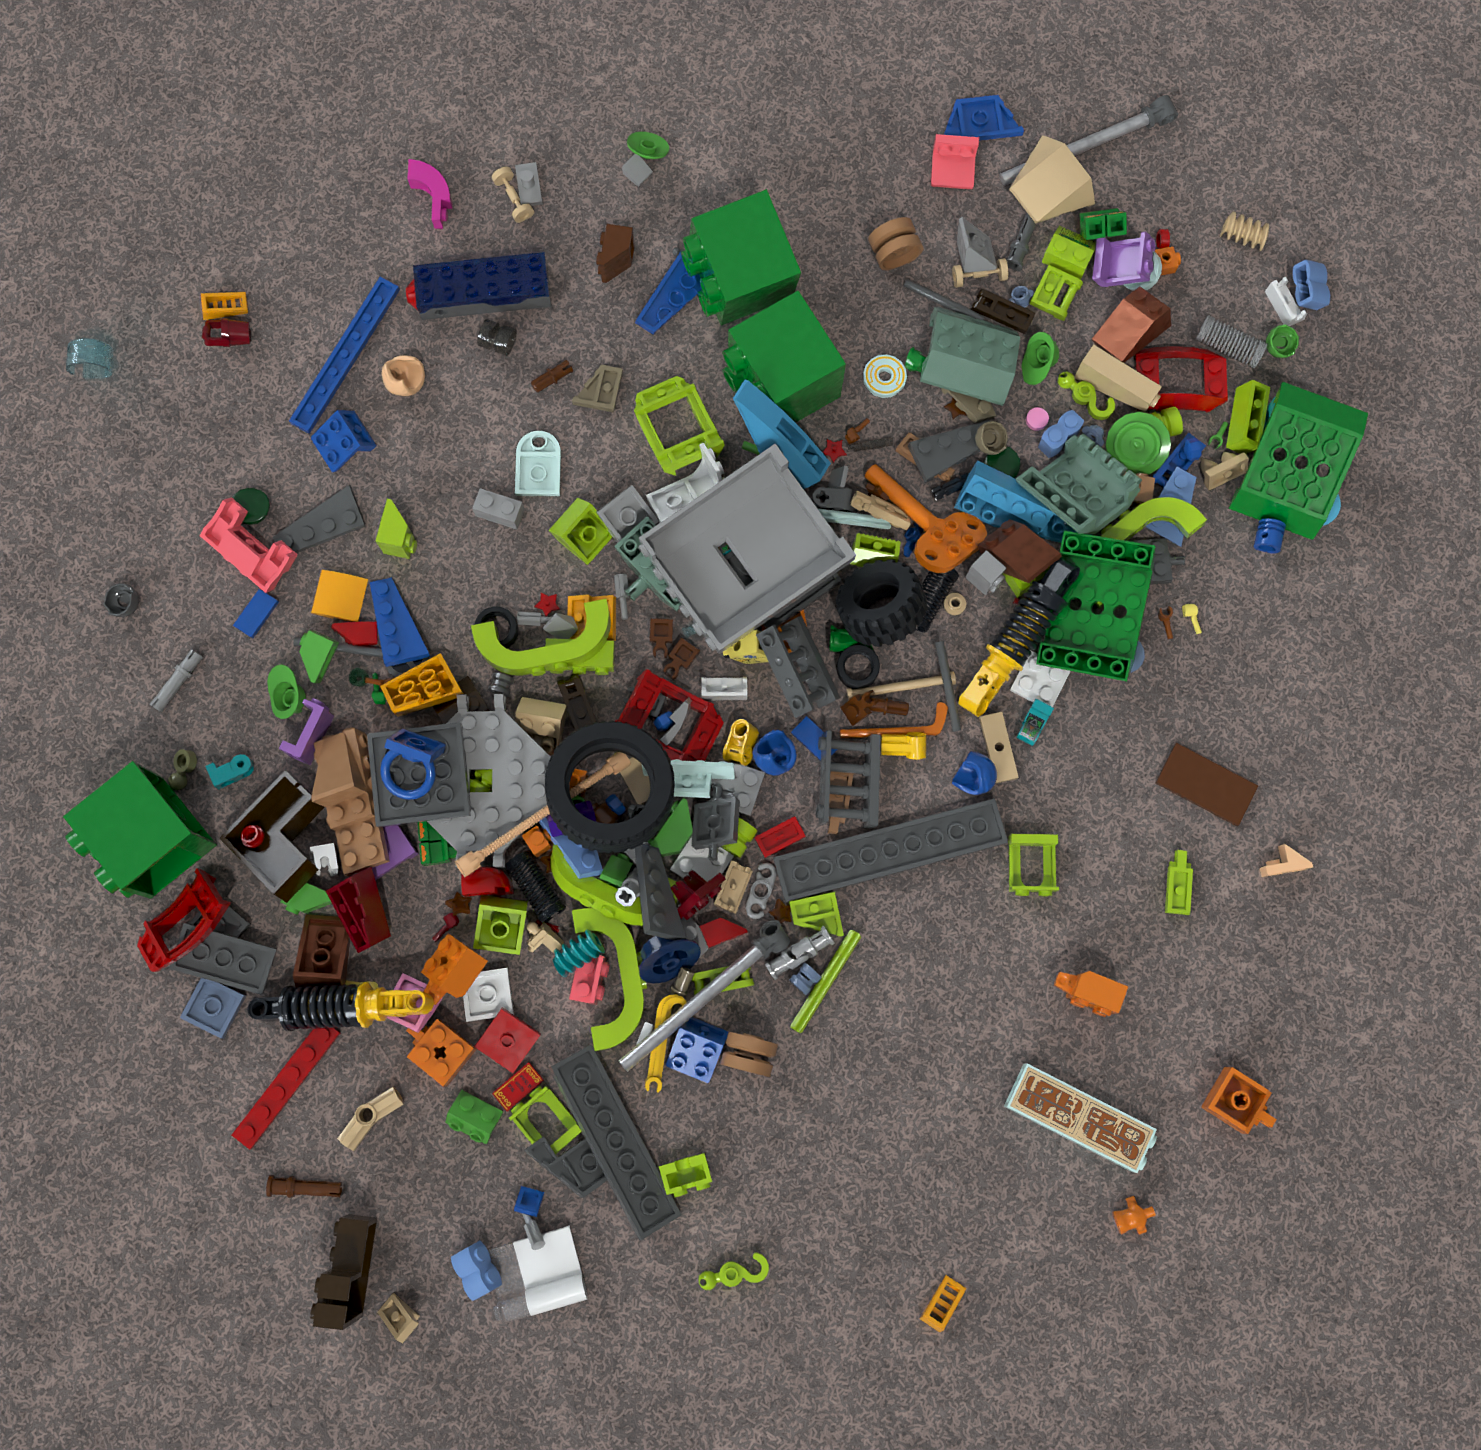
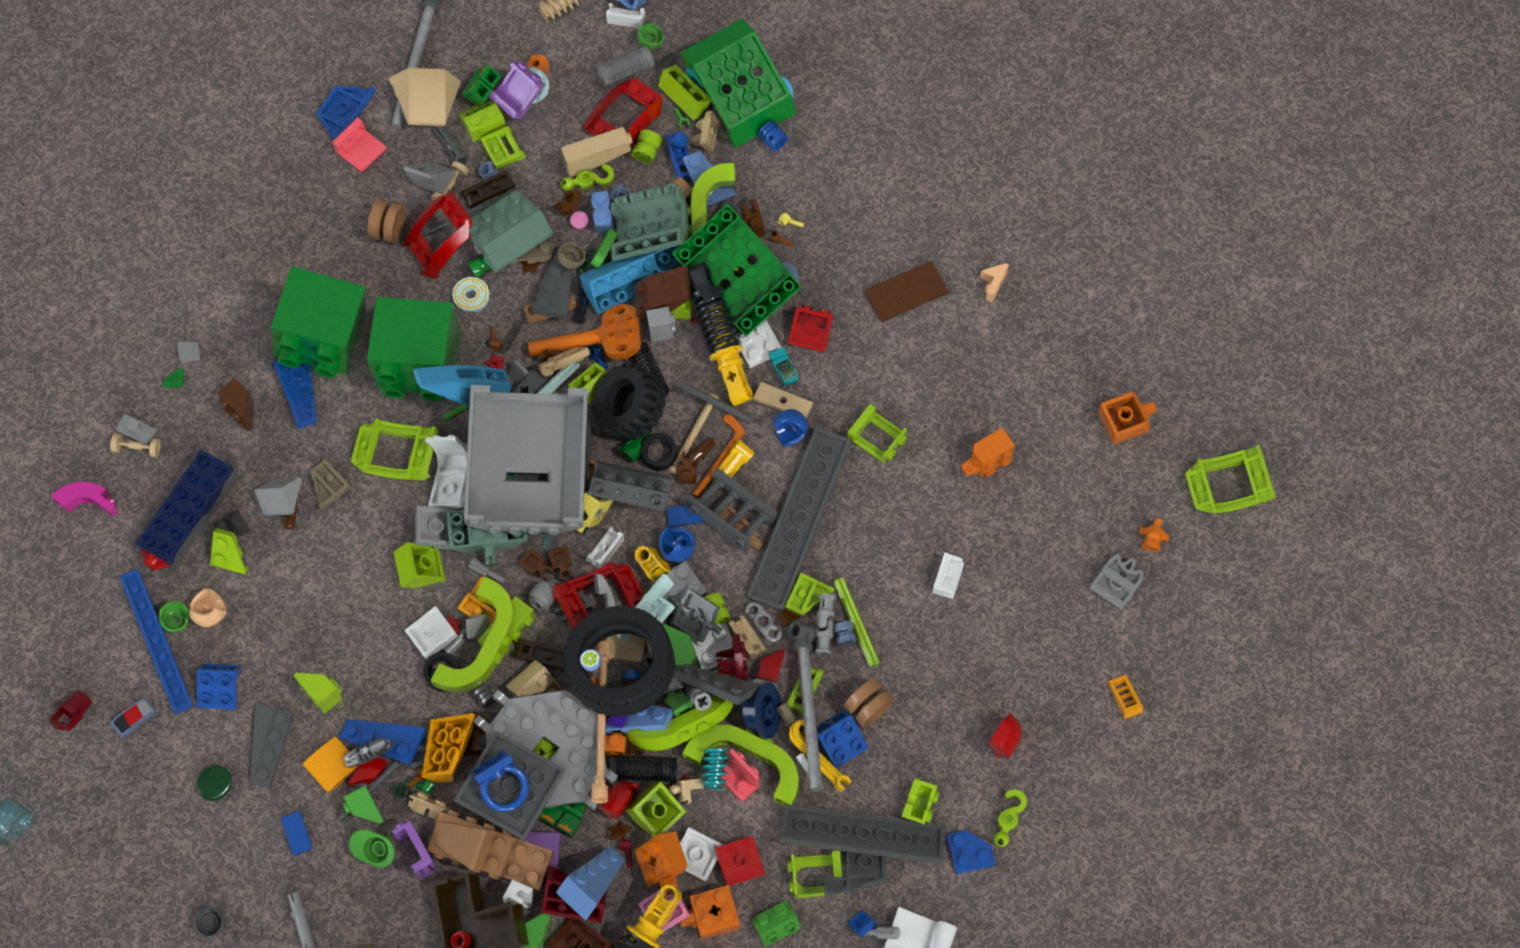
camera: 50 degrees left, 10 degrees down
coral bracket [200,497,298,593] -> none
light orange slope [201,292,248,320] -> none
teal leg [205,754,254,790] -> none
light grey brick [472,488,525,530] -> none
red tile [492,1062,544,1112] -> none
light aqua tile [515,431,561,496] -> none
bright green dish [627,132,669,159] -> none
blue tile [653,711,675,732] -> none
red plate [754,816,806,858] -> none
tan plate [944,593,966,615] -> none
brick [1004,1064,1157,1173] -> none
bright green piece [1022,332,1059,385] -> none
slope [1092,286,1171,363] -> none
bright green piece [1106,412,1171,475] -> none
red tile [1156,229,1170,249] -> none
lime hinge [1165,850,1193,915] -> none
none -> slope [110,697,156,738]
none -> bright green hair [159,601,189,633]
none -> green tile [163,369,184,388]
none -> lime wing [210,528,248,574]
none -> light grey slope [255,477,302,516]
none -> flat silver hinge [344,737,394,768]
none -> red wedge [402,193,472,279]
none -> white plate [405,606,458,660]
none -> tan hinge [408,791,452,819]
none -> light grey head [529,581,555,610]
none -> reddish brown bracket [553,189,582,216]
none -> medium blue wedge [556,846,625,921]
none -> tile [580,650,601,671]
none -> bright green beam [590,228,618,268]
none -> reddish brown hinge [740,198,766,238]
none -> red plate [788,305,834,352]
none -> white hinge [932,552,964,599]
none -> blue plate [946,830,996,875]
none -> red brick [989,713,1022,759]
none -> light grey plate [1090,554,1143,610]
none -> lime wedge [1185,445,1276,514]

